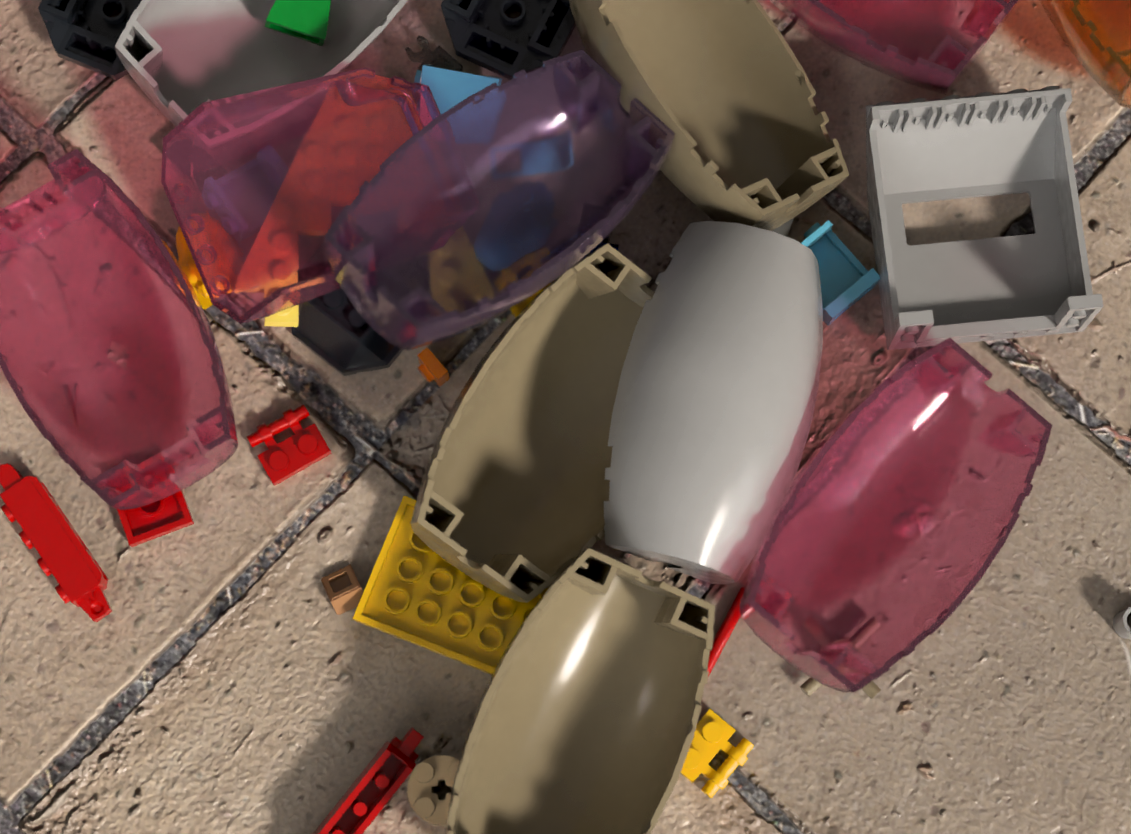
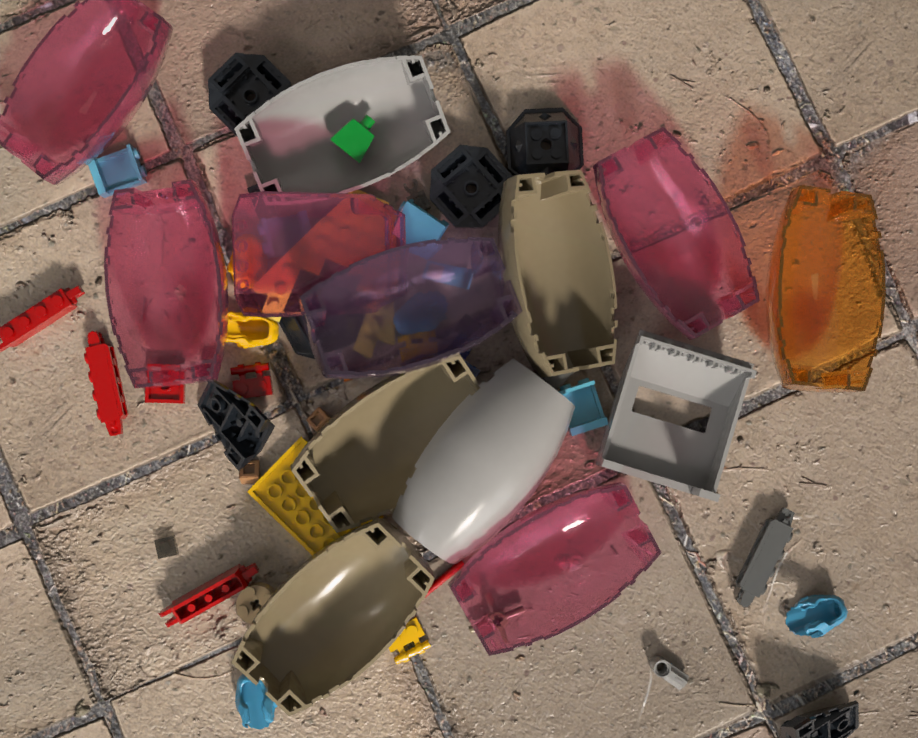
camera: 20 degrees right, 10 degrees up
none -> clear smoke plate [154,535,179,559]
none -> black wedge [197,378,275,471]
none -> yellow hair [221,308,279,349]
none -> medium nougat slope [306,407,331,432]

